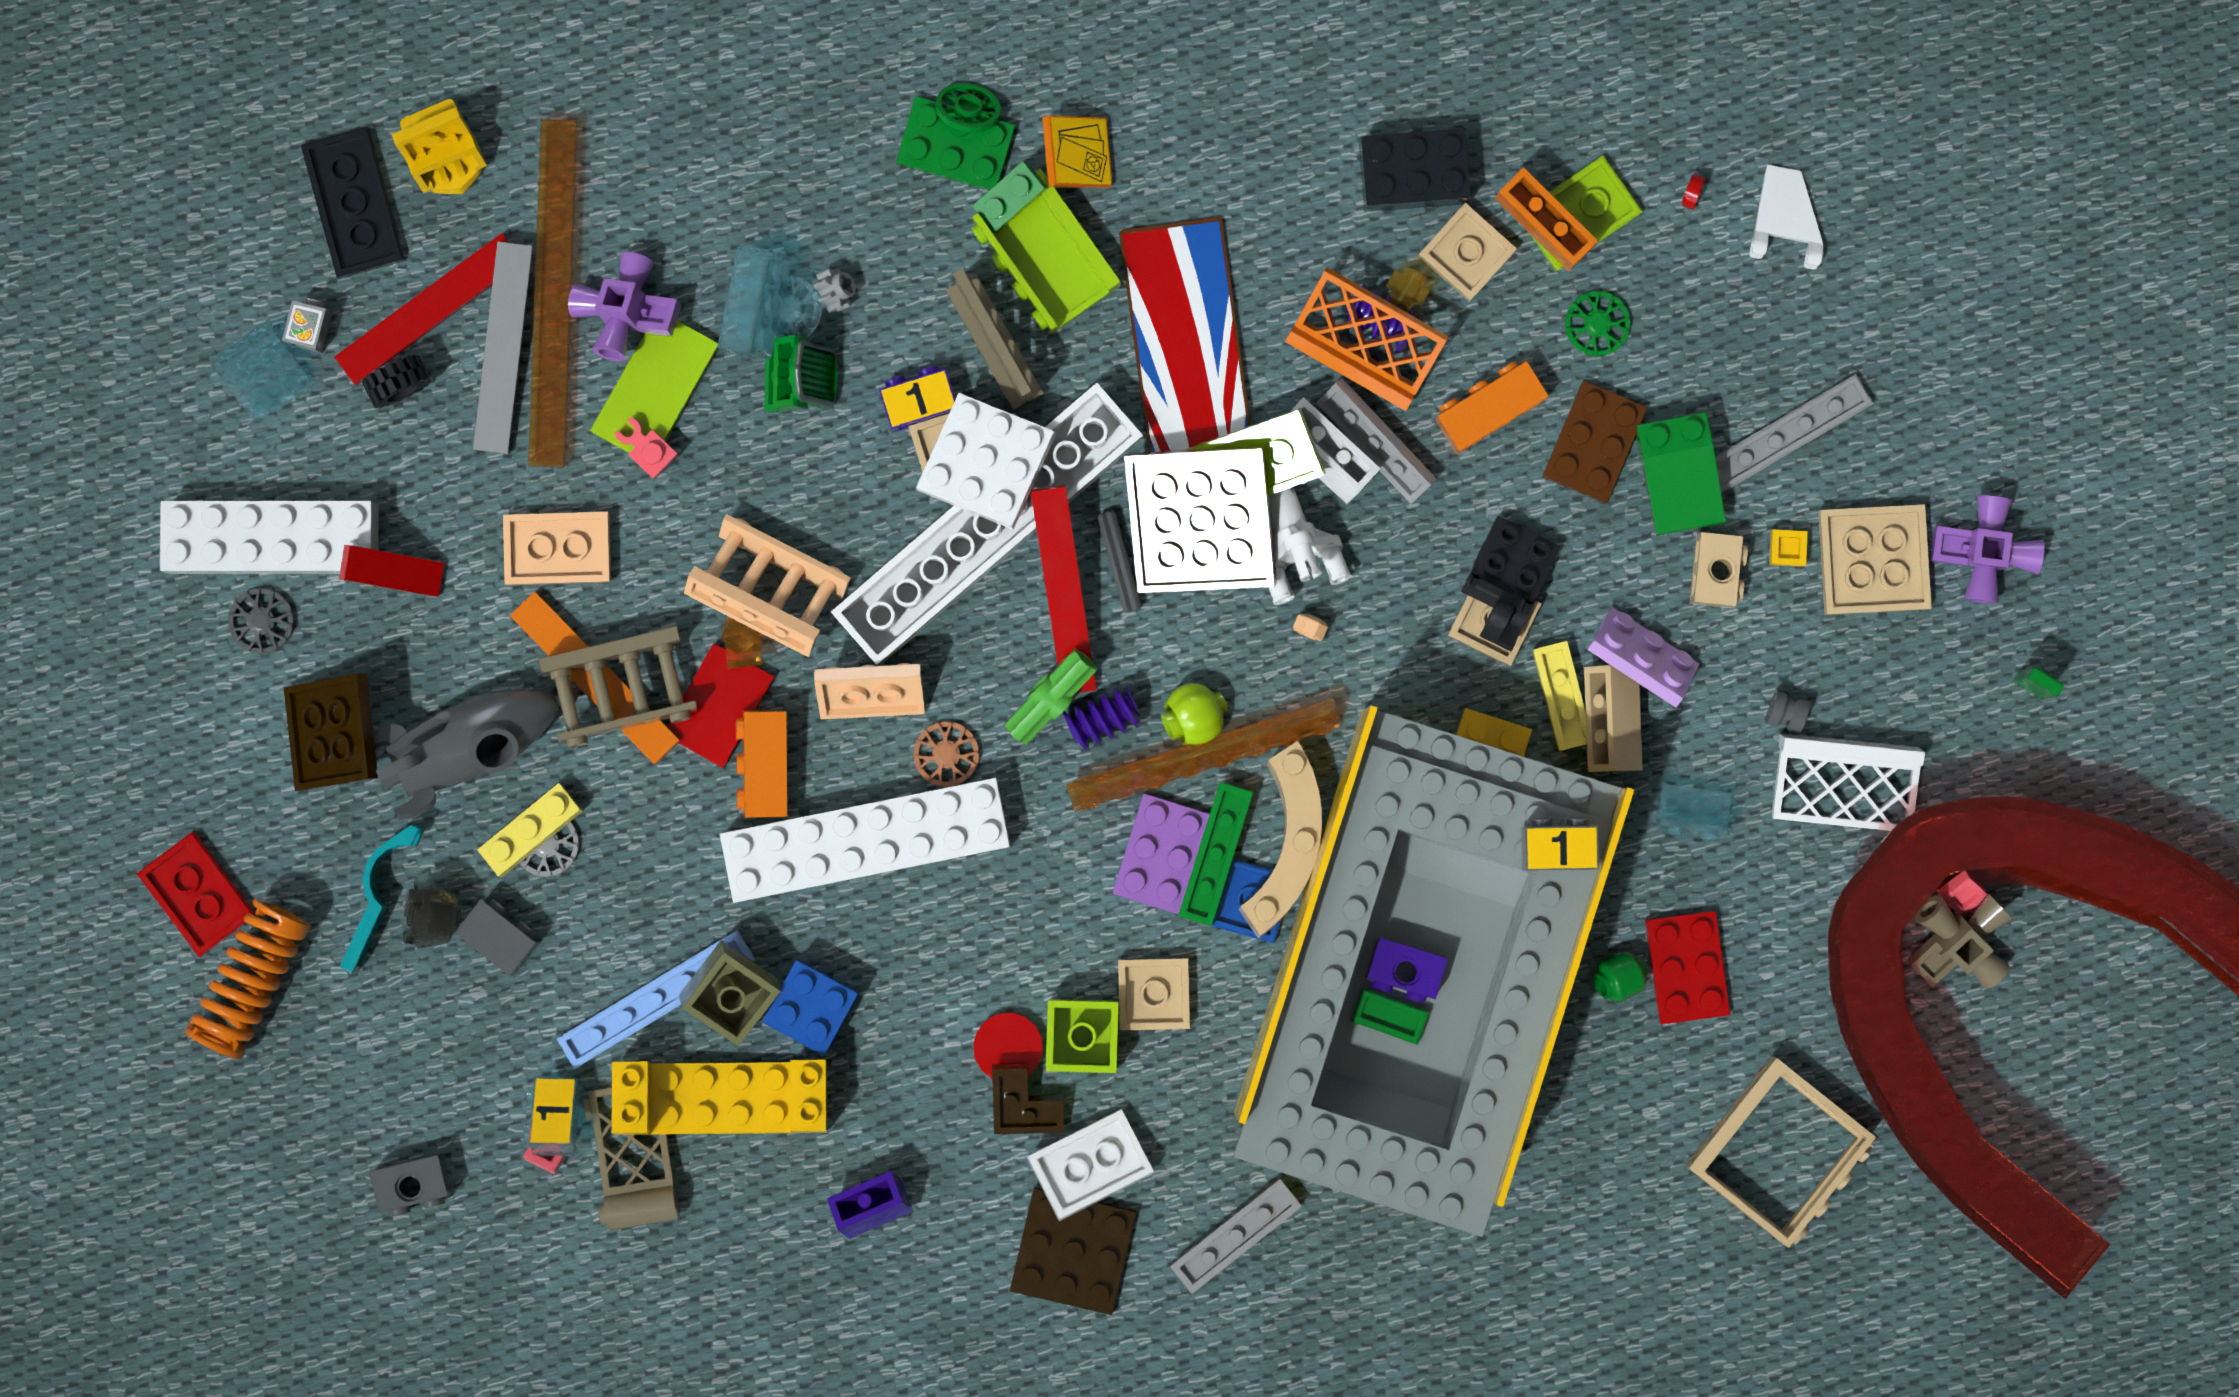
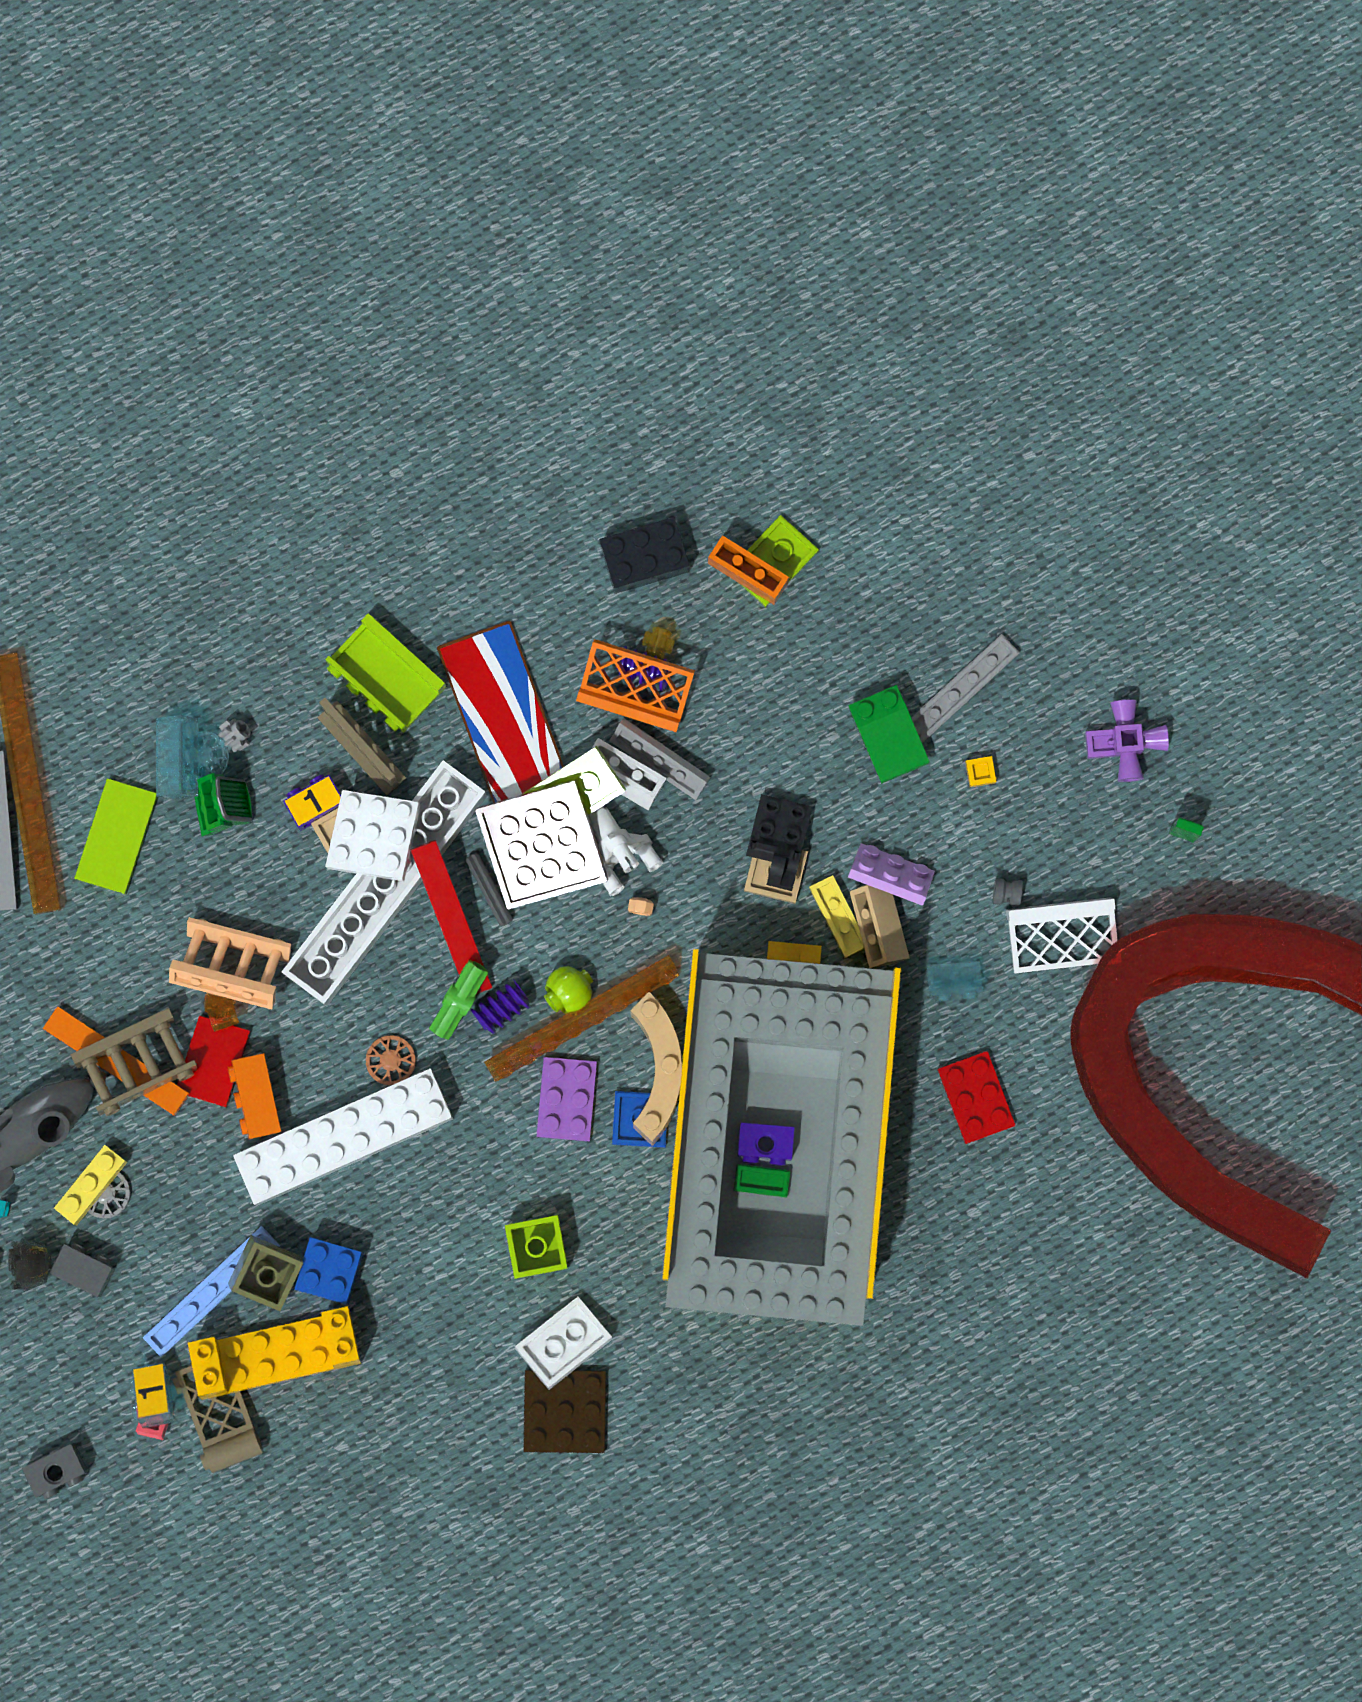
camera: 15 degrees left, 5 degrees down
light nougat plate [503,512,611,585] -> none
medium lavender brick [568,252,681,362] -> none
coral plate [615,417,678,480] -> none
light nougat plate [814,663,925,719] -> none
dark purple brick [827,1171,913,1239] -> none
green plate [896,96,1015,191] -> none
green wheel [935,83,1001,133] -> none
plate [972,161,1048,233] -> none
red tile [973,1012,1043,1079] -> none
dark brown plate [992,1063,1064,1134] -> none
yellow tile [1042,115,1113,189] -> none
tan plate [1118,958,1190,1031] -> none
light grey plate [1170,1178,1302,1294] -> none
green plate [1178,782,1253,926] -> none
tan plate [1418,203,1517,302] -> none
orange brick [1435,361,1549,455] -> none
yellow brick [1521,819,1599,871] -> none
reddish brown plate [1542,381,1647,504] -> none
green wheel [1565,291,1630,357] -> none
green head [1593,951,1648,1003] -> none
red tile [1681,173,1706,210] -> none
tan window [1684,1056,1876,1248] -> none
tan brick [1690,532,1748,608] -> none
white flag [1749,165,1823,270] -> none
tan plate [1818,504,1932,615] -> none
dark tan brick [1907,894,2013,989] -> none
coral plate [1938,870,1988,917] -> none

